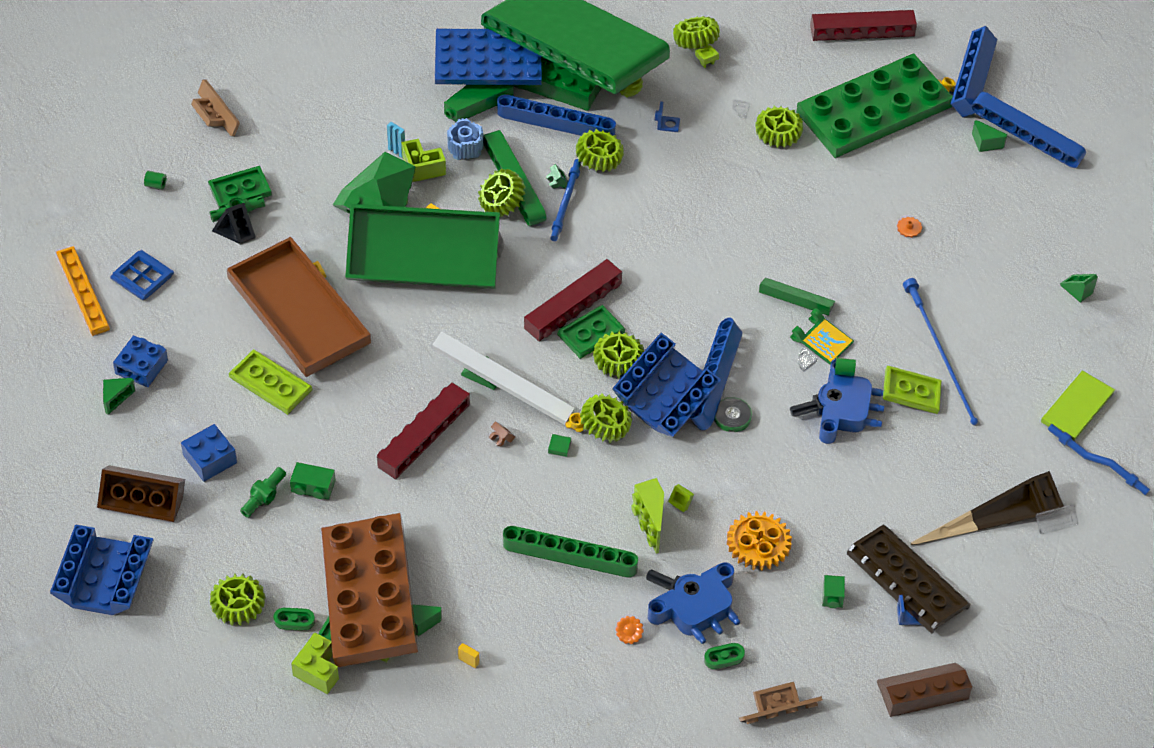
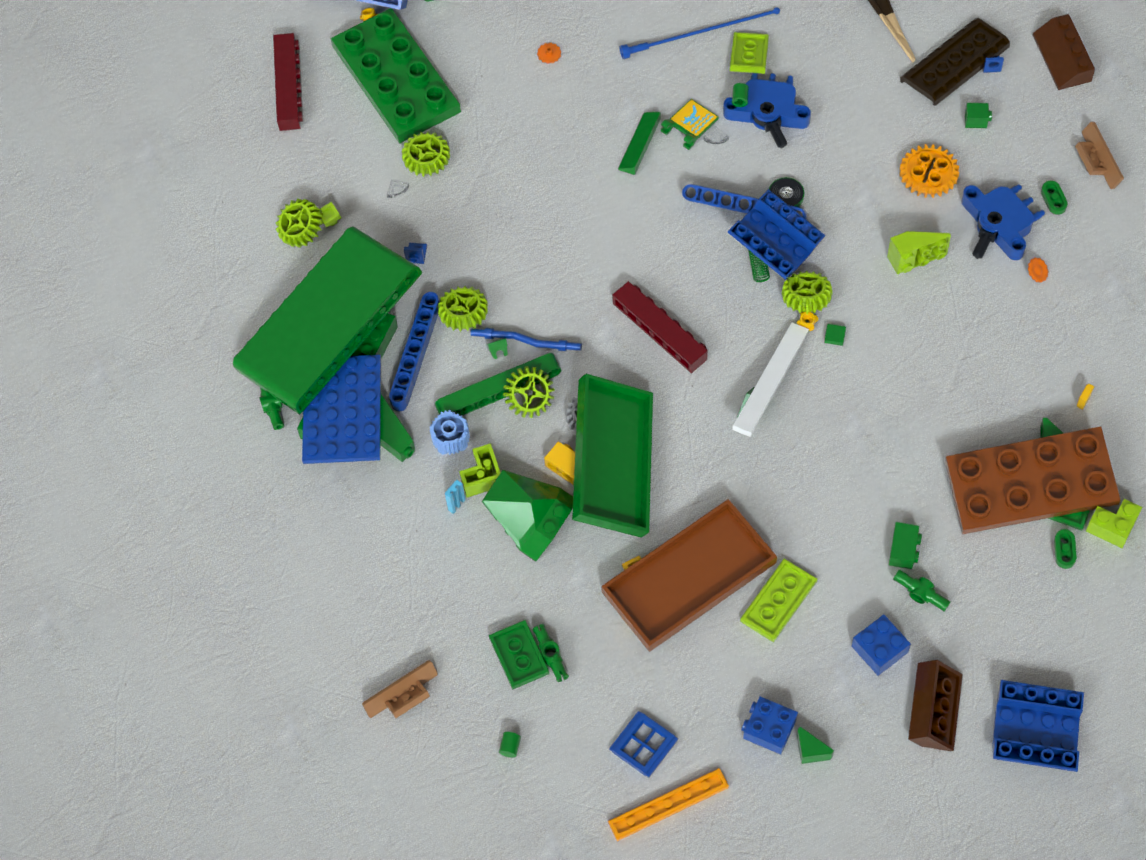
camera: 85 degrees left, 10 degrees up
lime gear [210,573,266,626] -> none
black slope [212,203,256,243] -> none
dark red brick [377,382,470,480] -> none
tile [489,421,516,447] -> none
green beam [503,526,638,578] -> none
green tile [557,305,625,359] -> none
lime gear [593,330,644,379] -> none
lime tile [668,484,694,512] -> none

